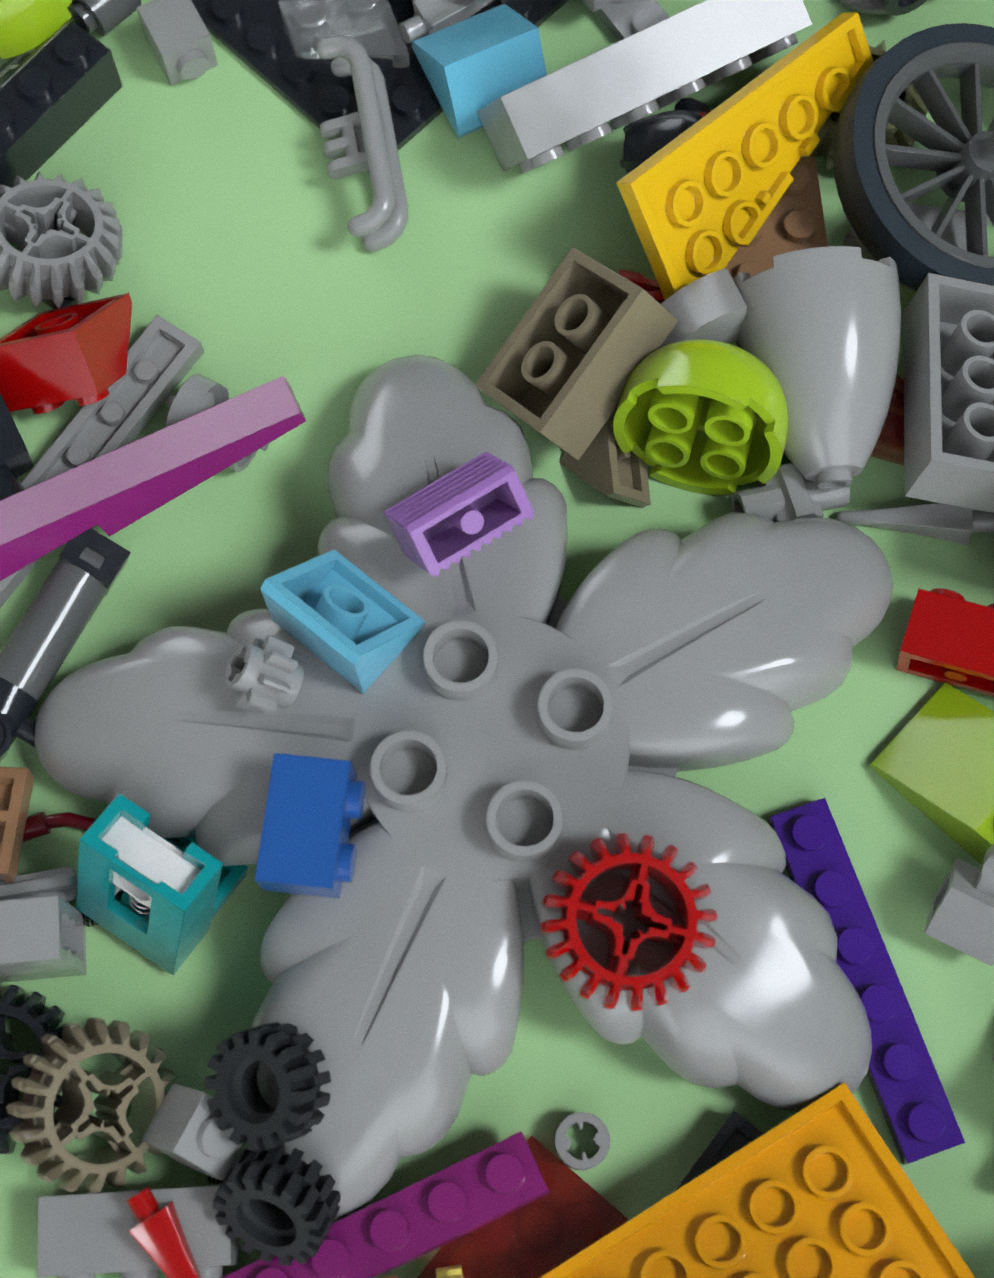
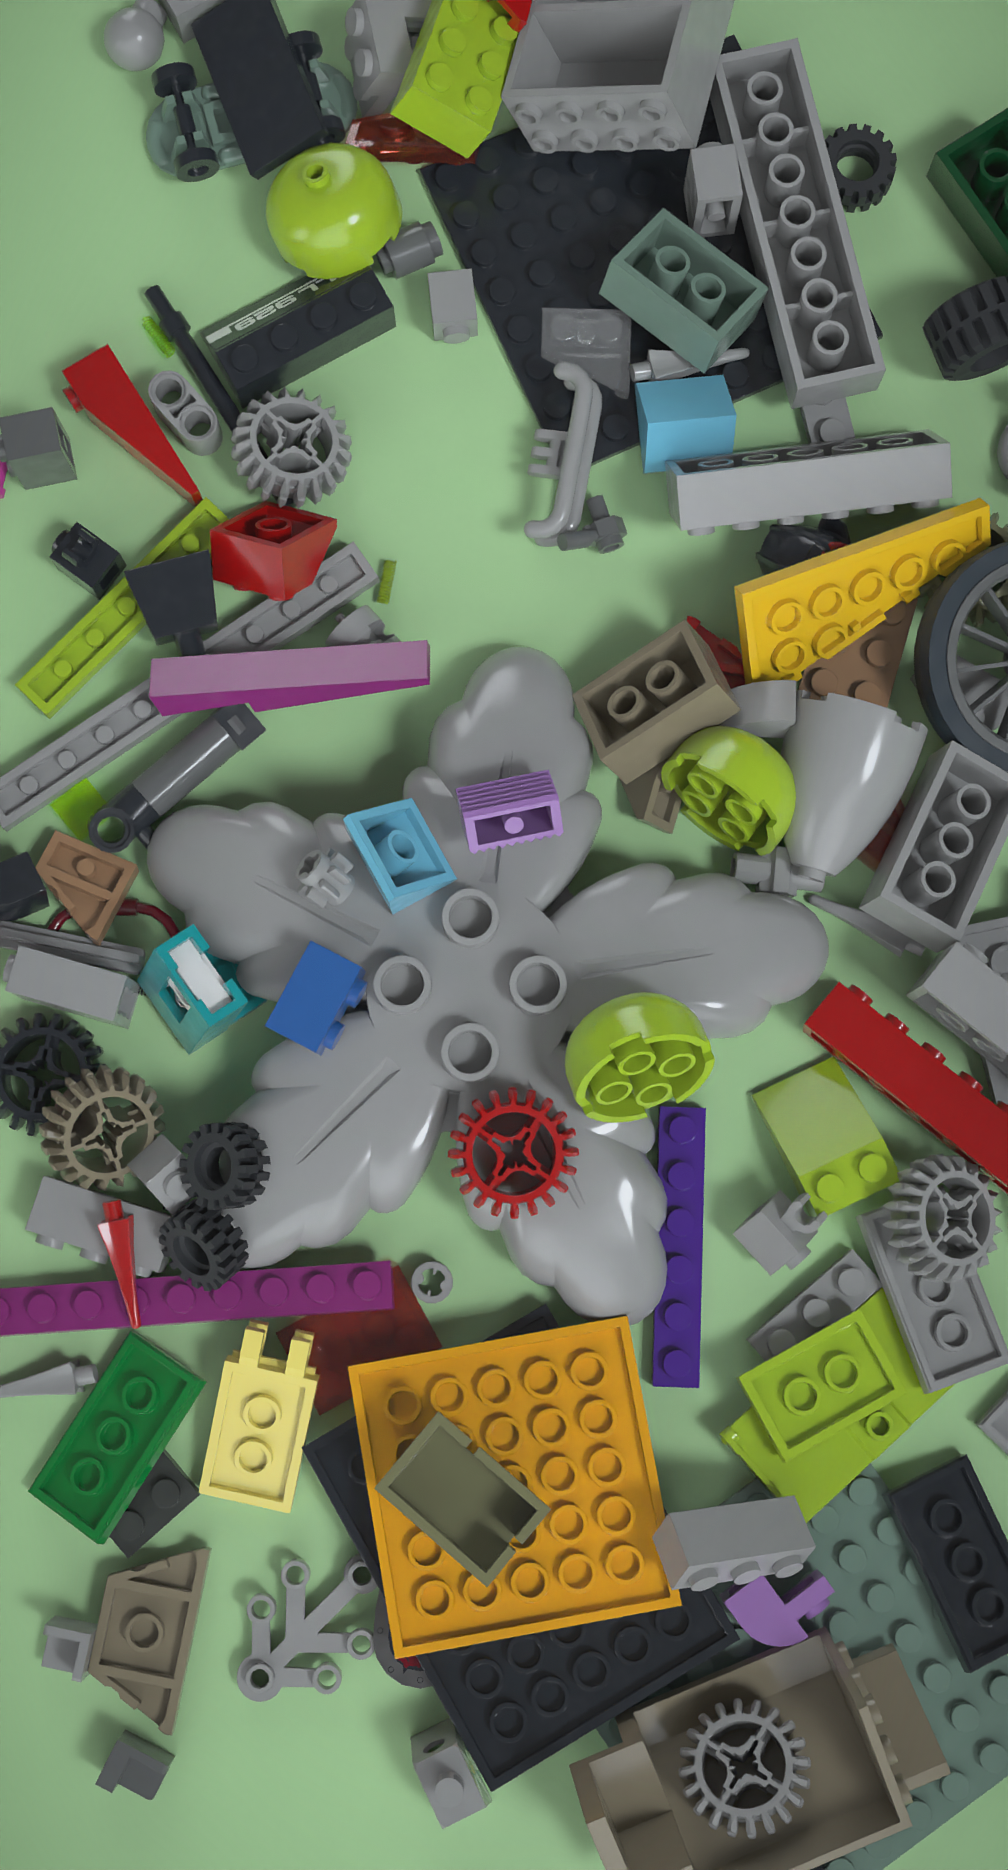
camera: 20 degrees right, 10 degrees up
none -> lime leg [376,560,397,604]
none -> dark grey piece [557,495,628,554]
none -> lime cylinder [565,992,715,1123]

